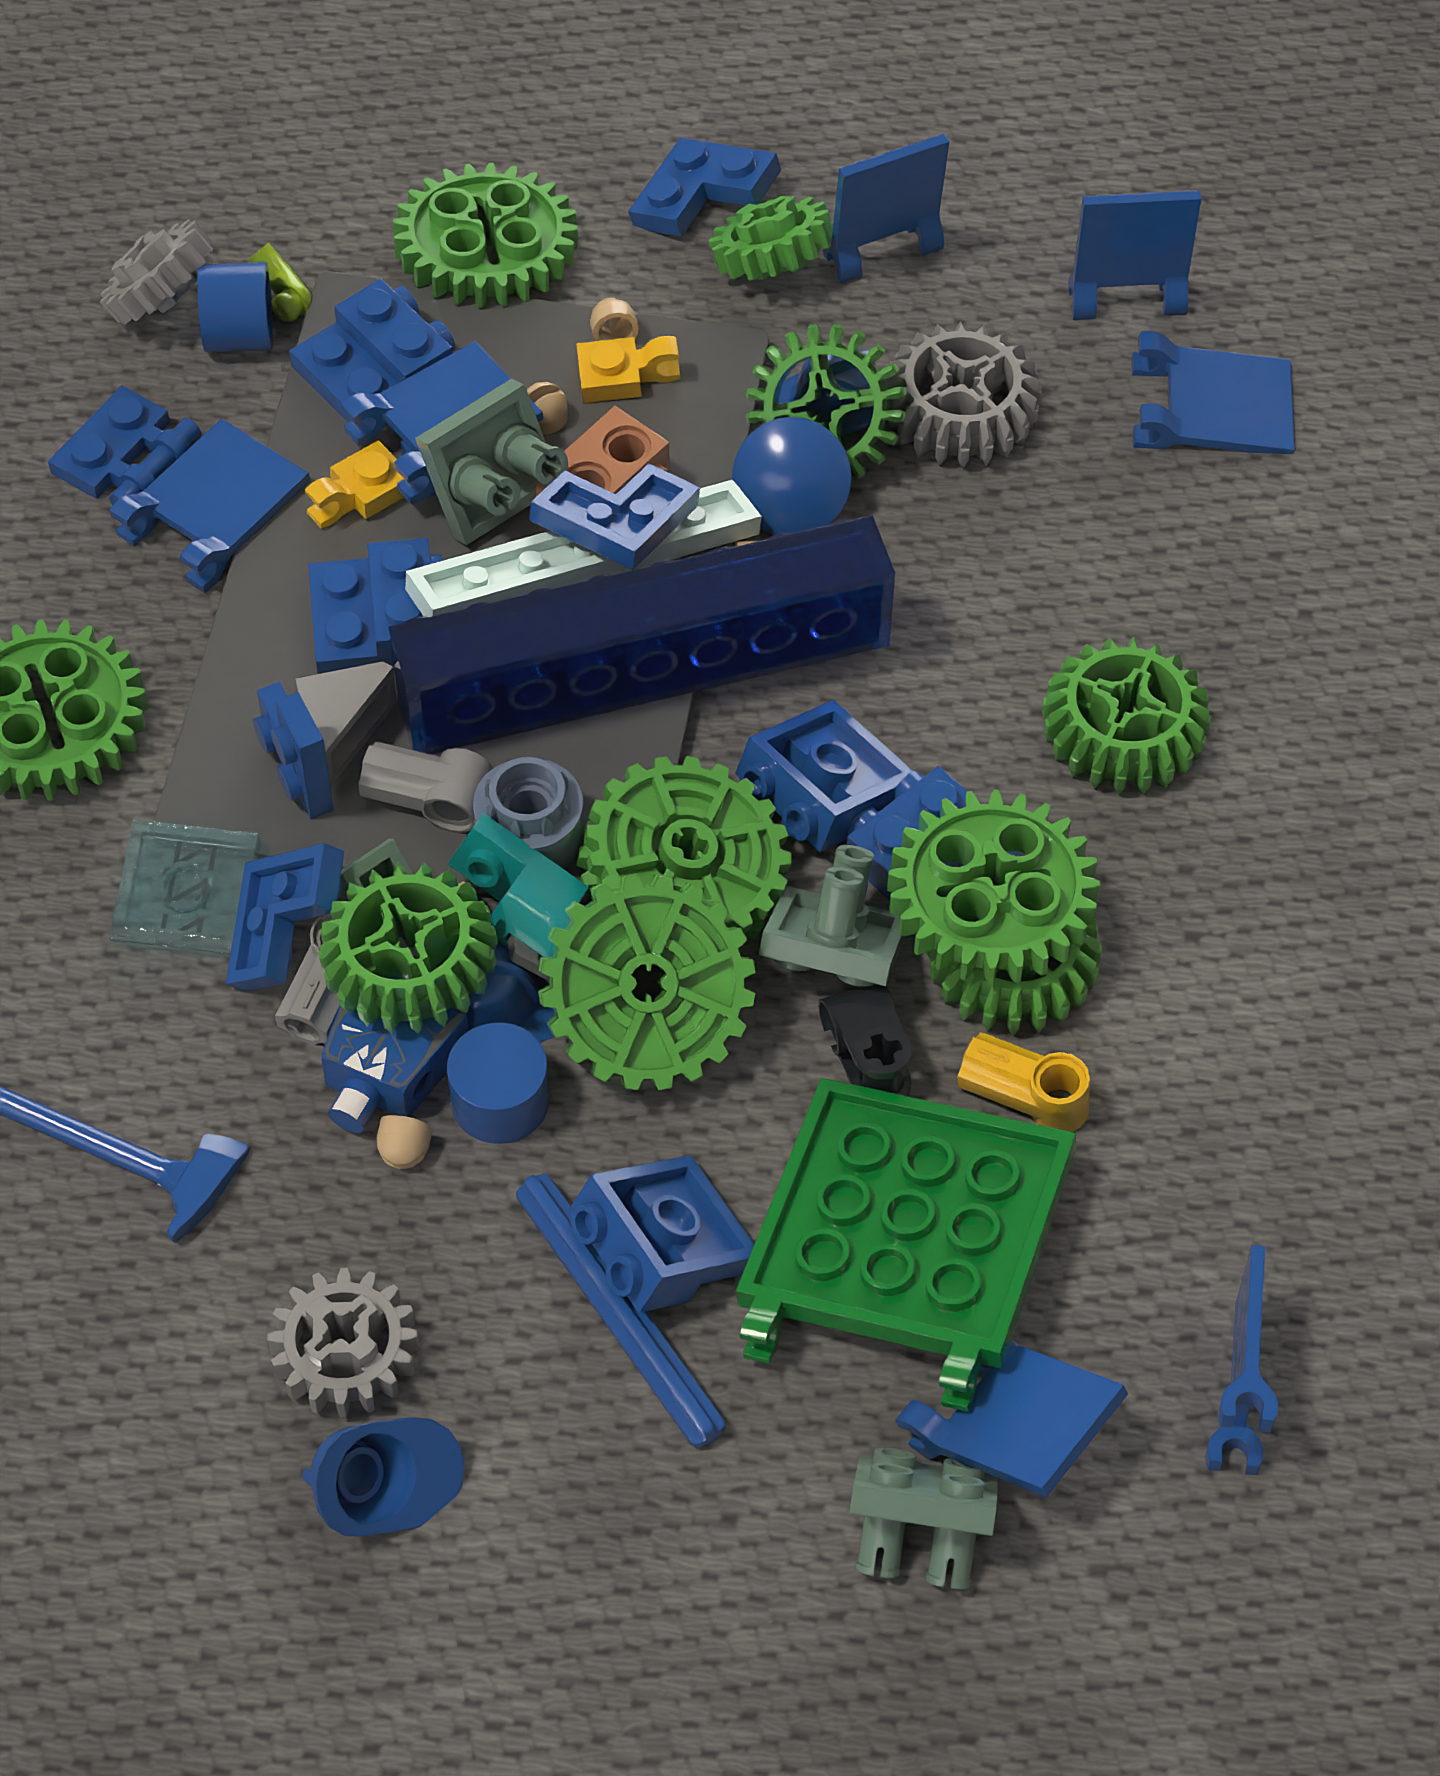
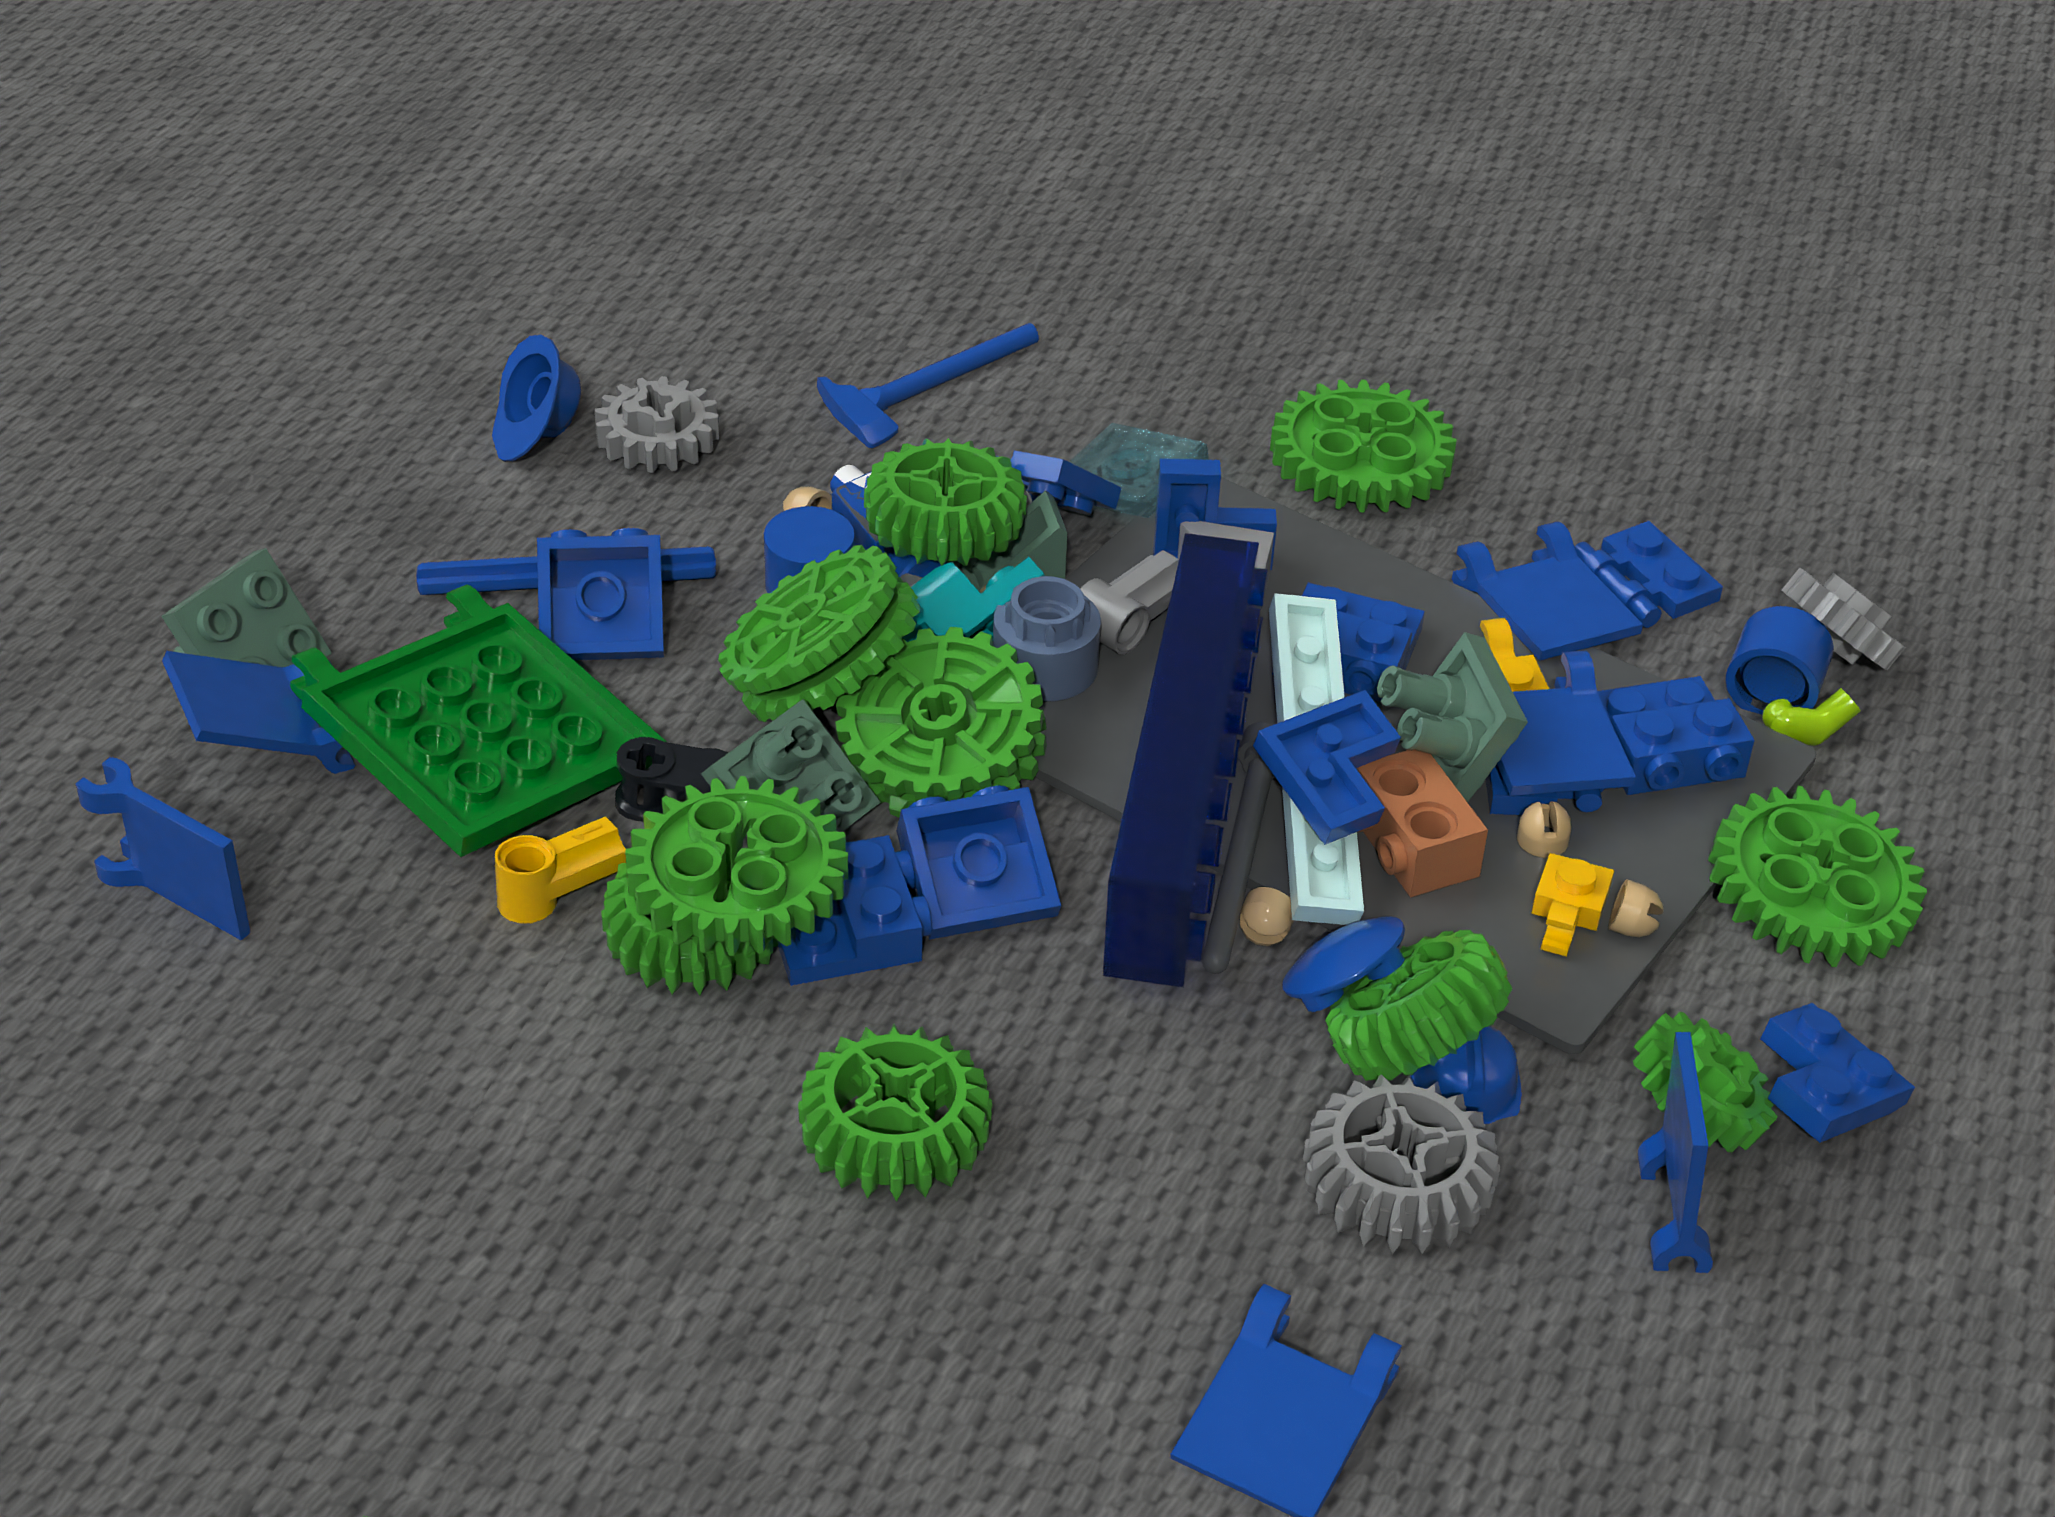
camera: 115 degrees right, 15 degrees down
blue flag [1068,190,1201,320] -> none

